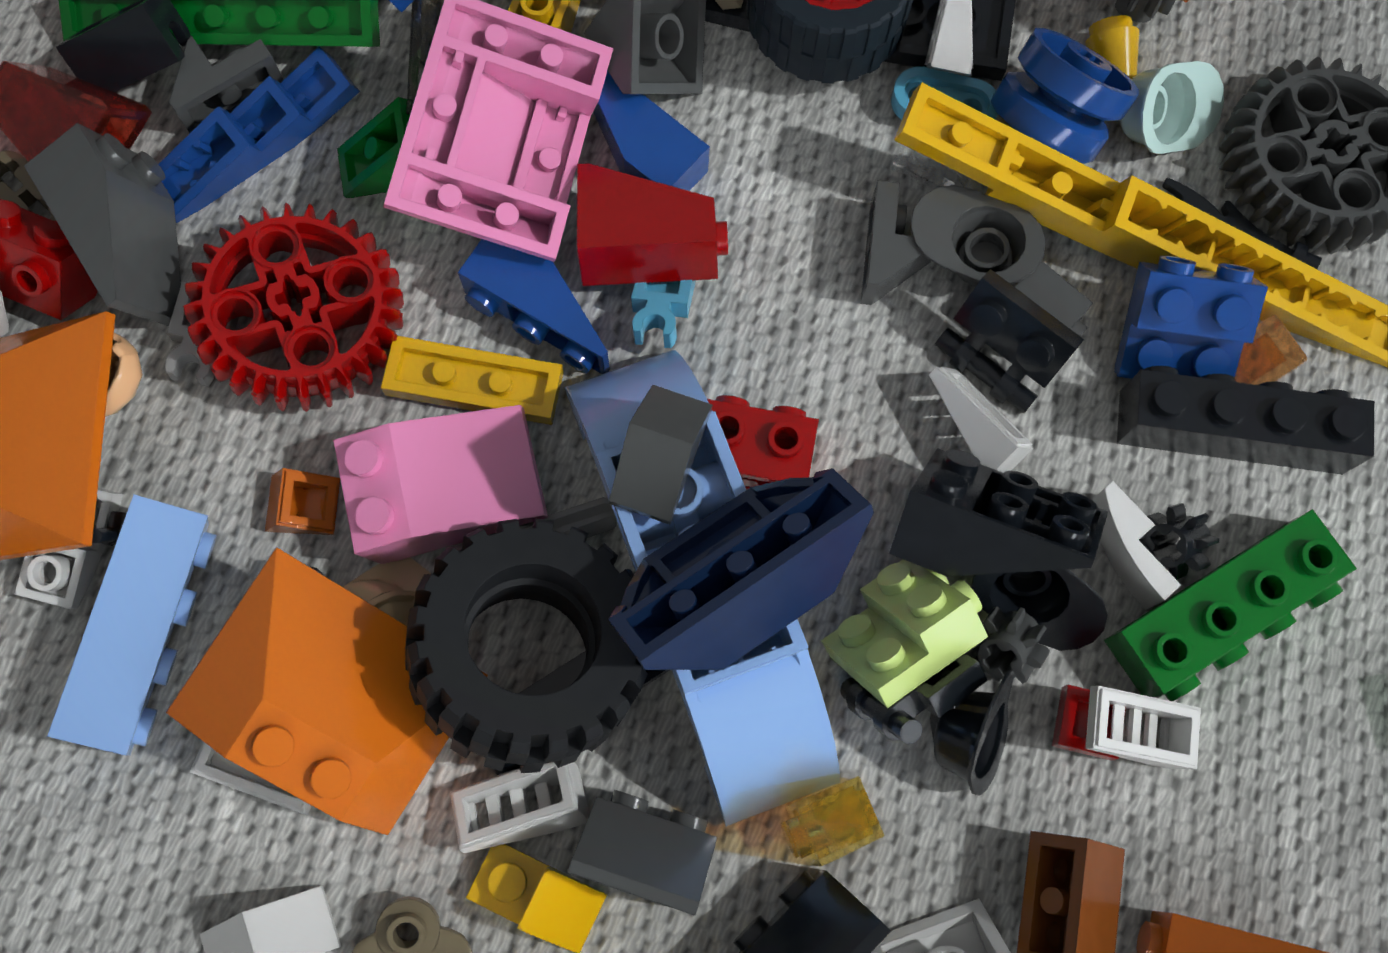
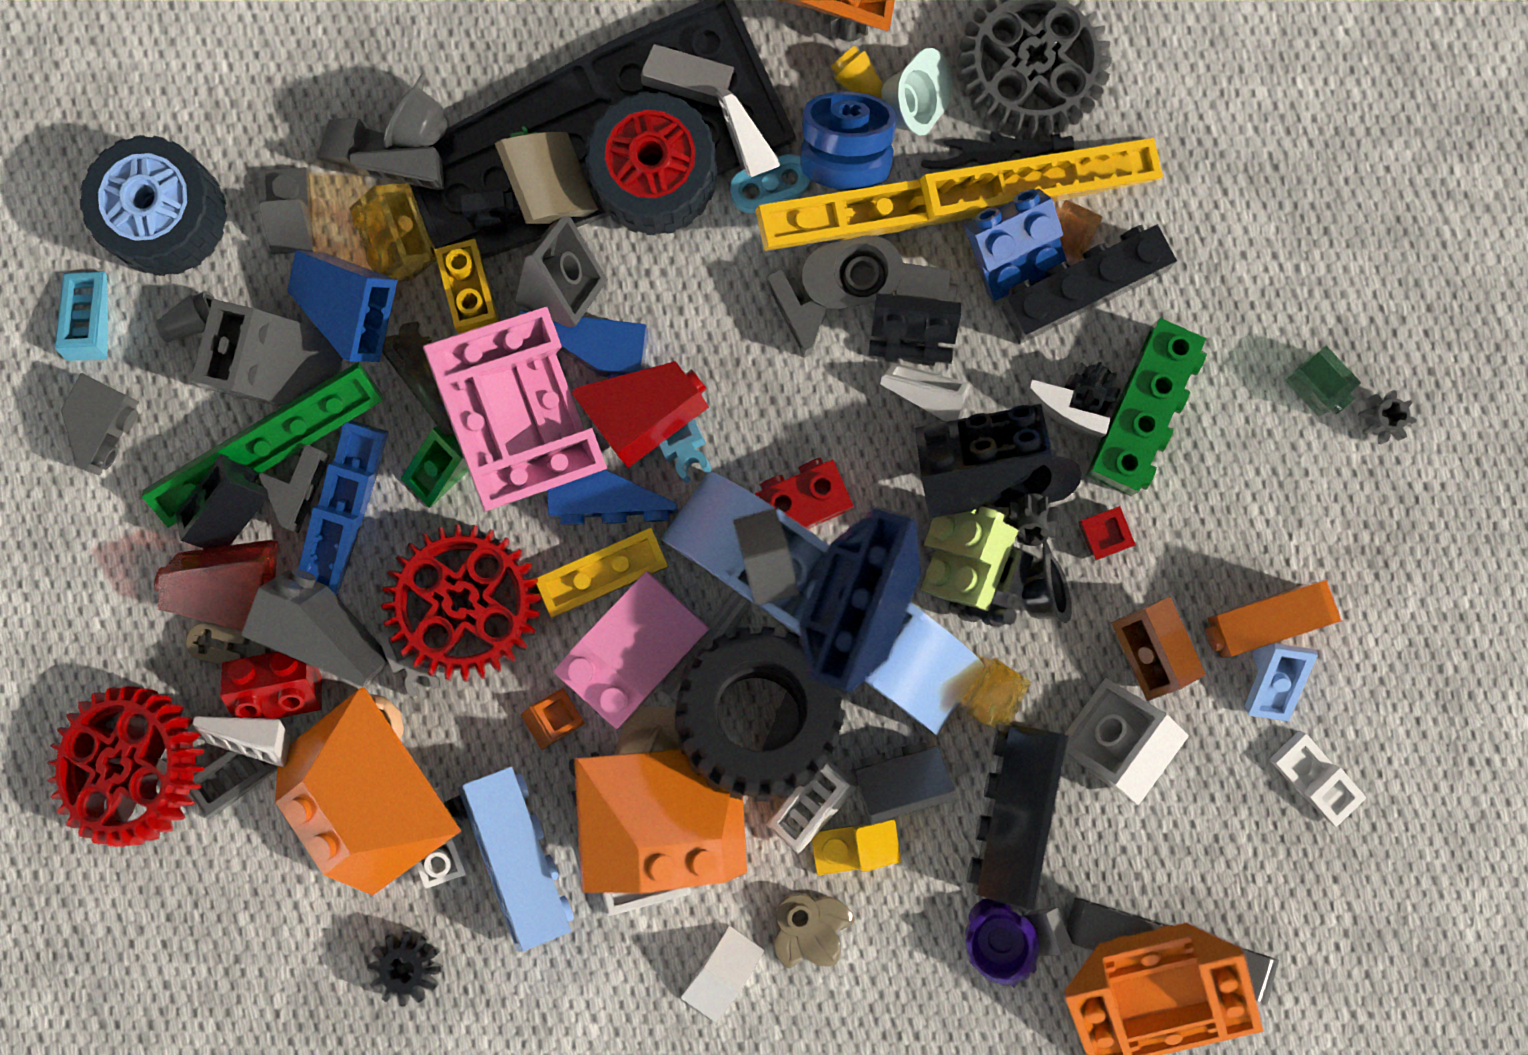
camera: 30 degrees left, 10 degrees up
white slope [1085,685,1201,769] -> none

